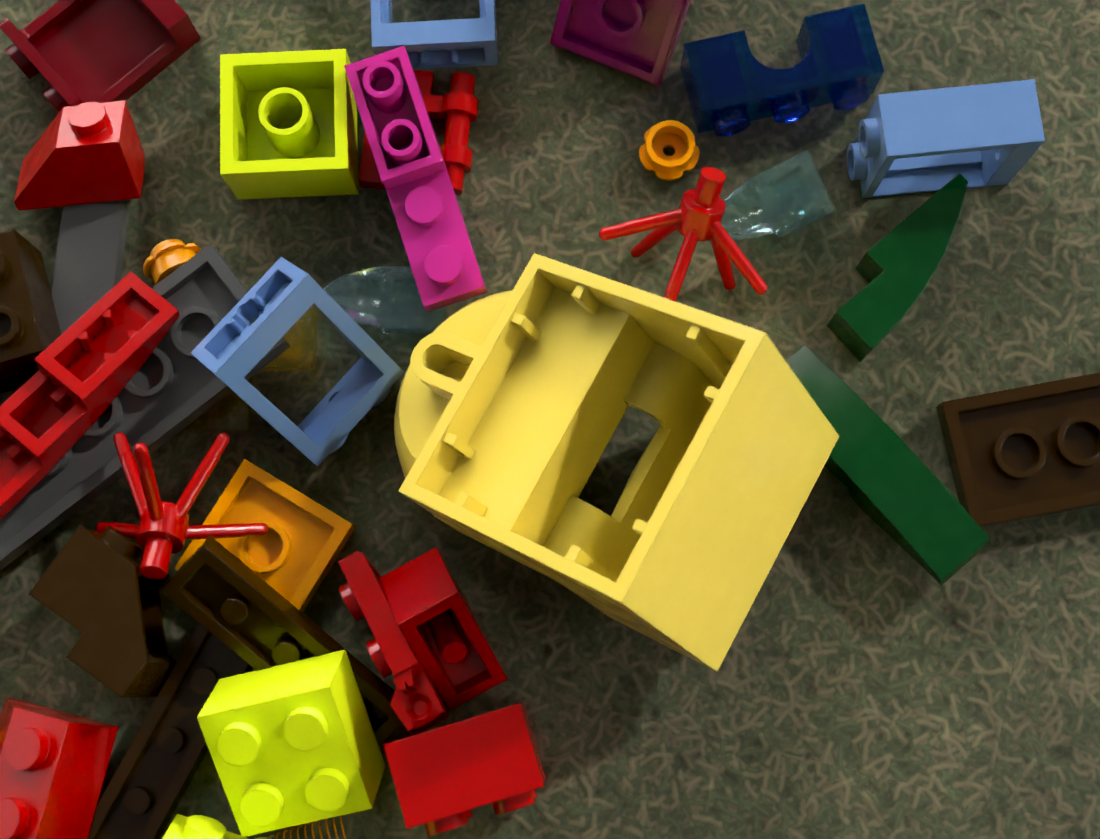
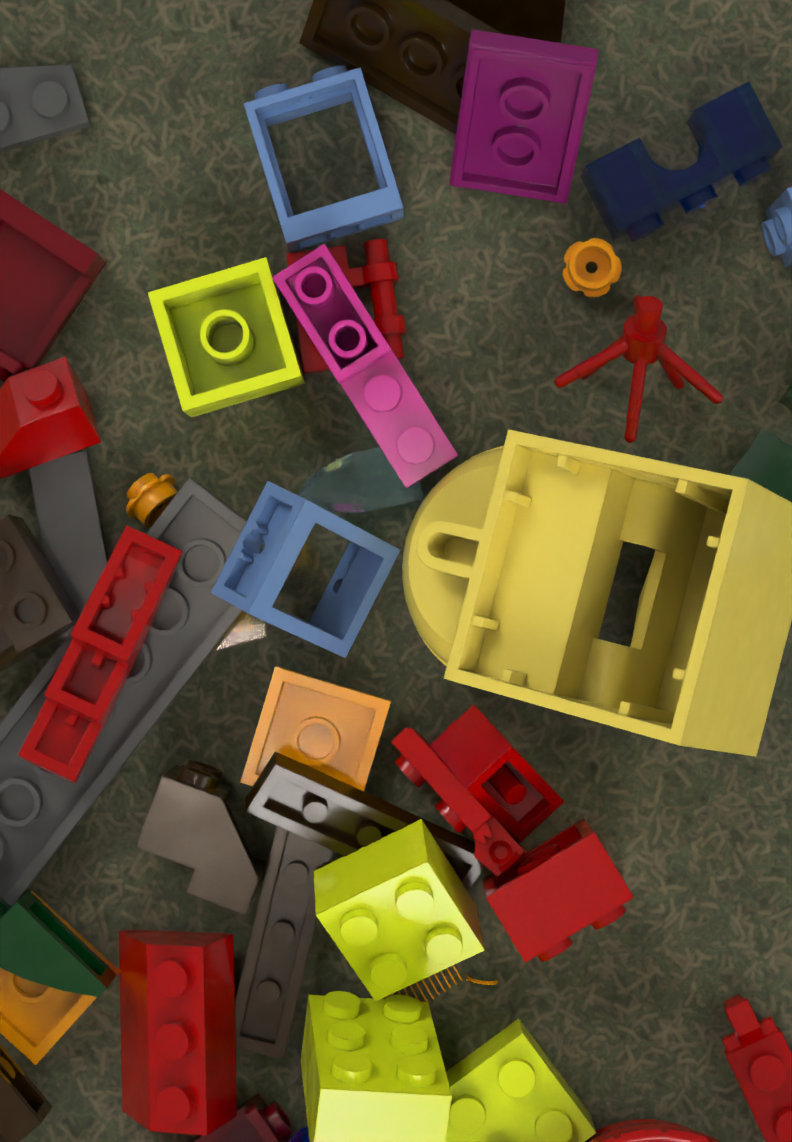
camera: 20 degrees left, 10 degrees up
red plant [95,432,268,579] -> none
clear light blue plate [721,150,836,240] -> none

